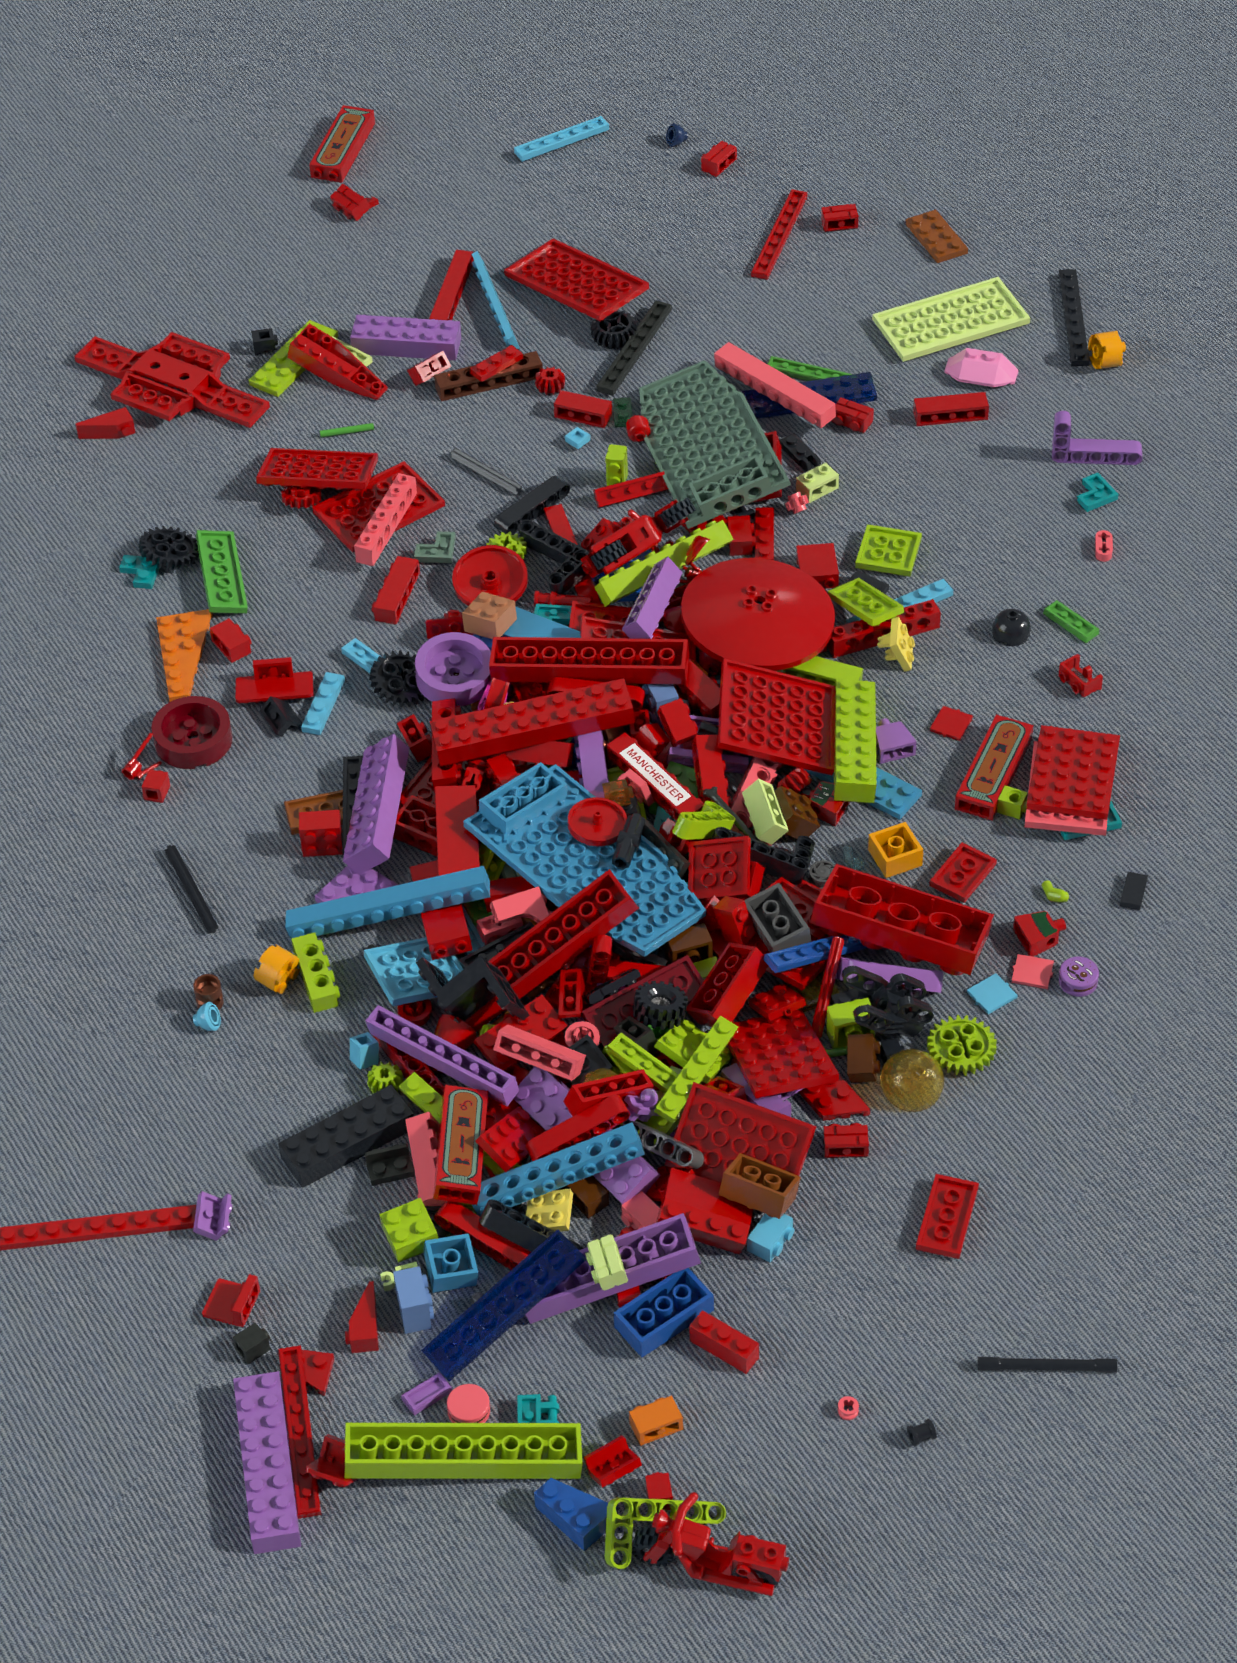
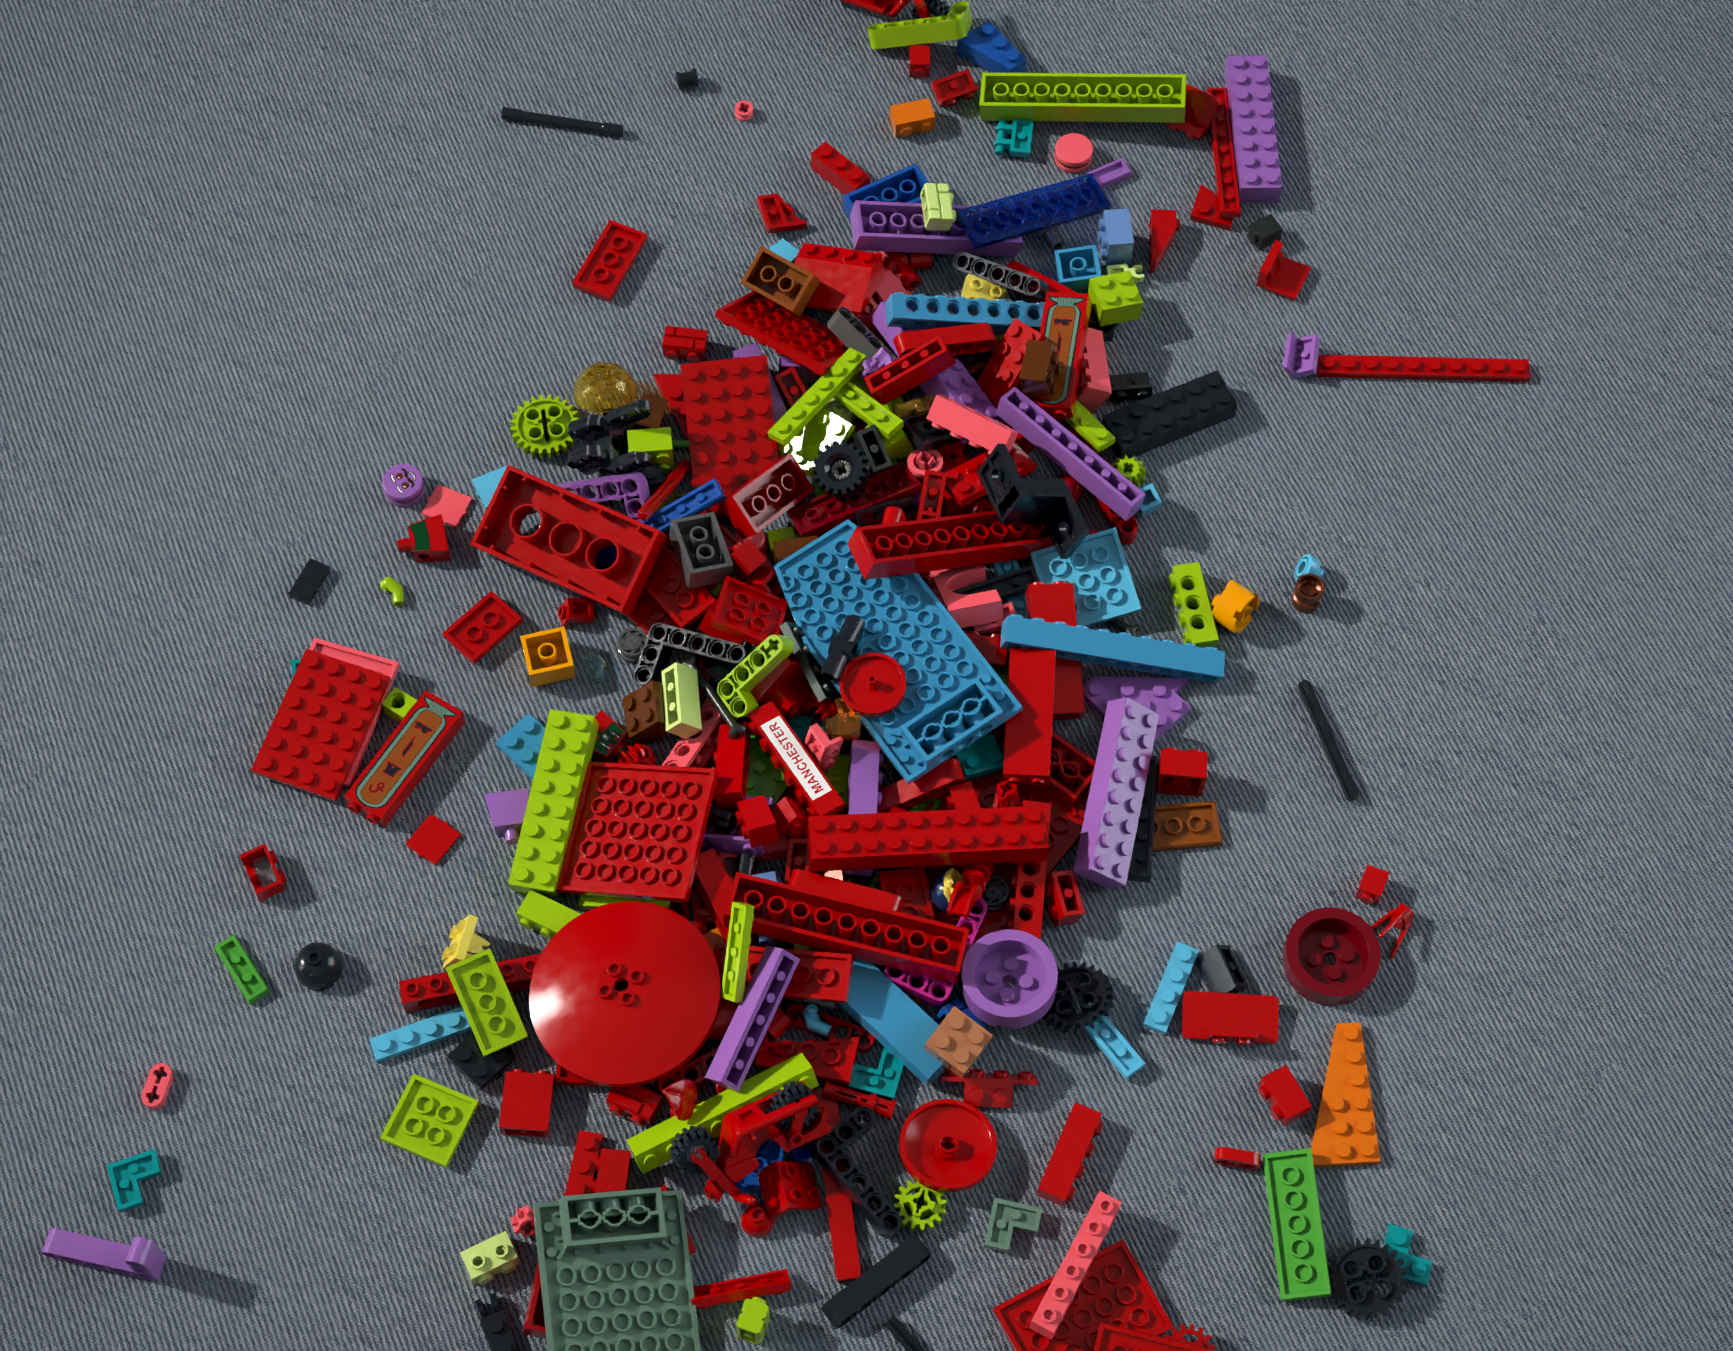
camera: 175 degrees left, 15 degrees up
none -> lime plate [721,902,754,1002]
none -> red wing [756,193,807,234]
none -> reddish brown brick [1019,340,1062,402]
none -> red beam [1214,1147,1261,1170]

